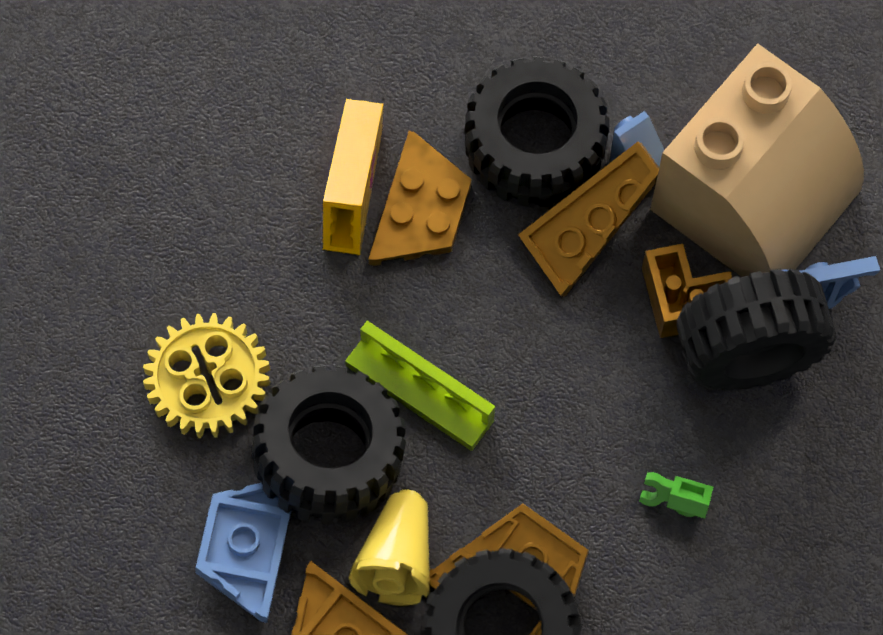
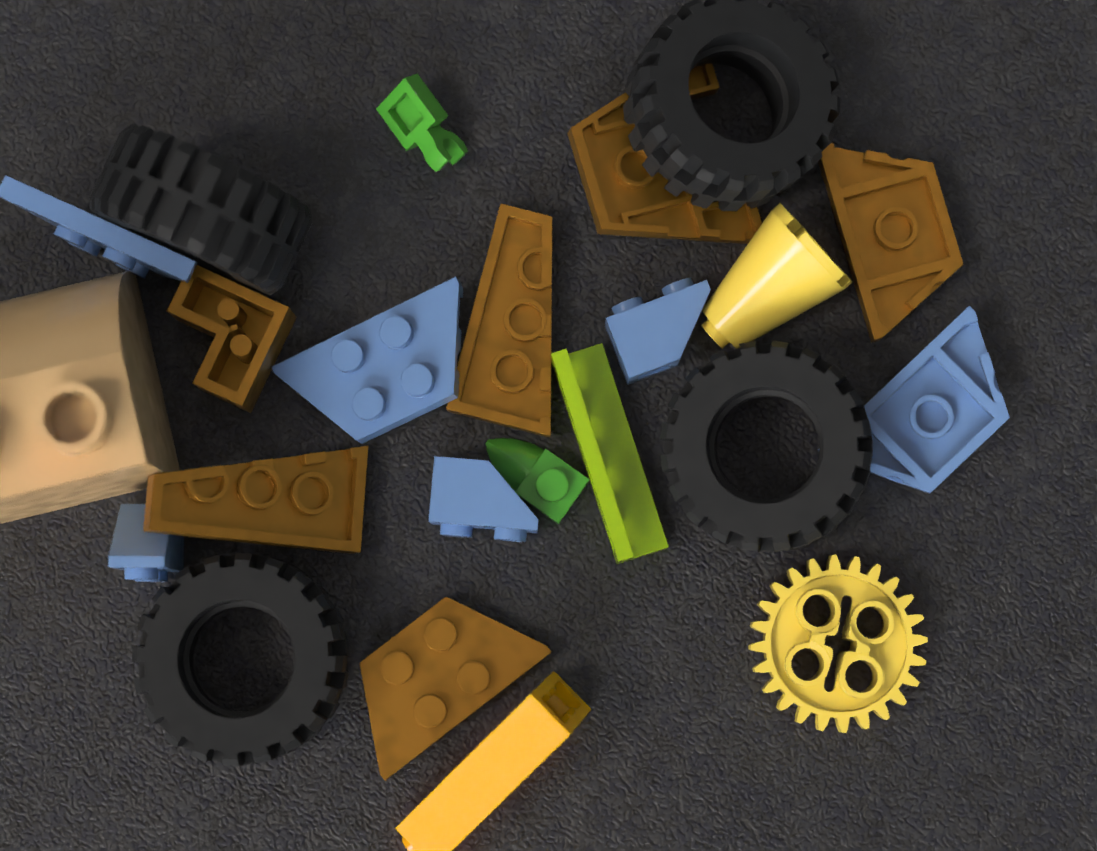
camera: 140 degrees left, 15 degrees up
none -> medium blue wing [272,277,464,444]
none -> medium blue slope [428,456,539,542]
none -> pearl gold wing [446,203,552,438]
none -> bright green plate [485,438,590,525]
none -> medium blue slope [605,277,711,385]

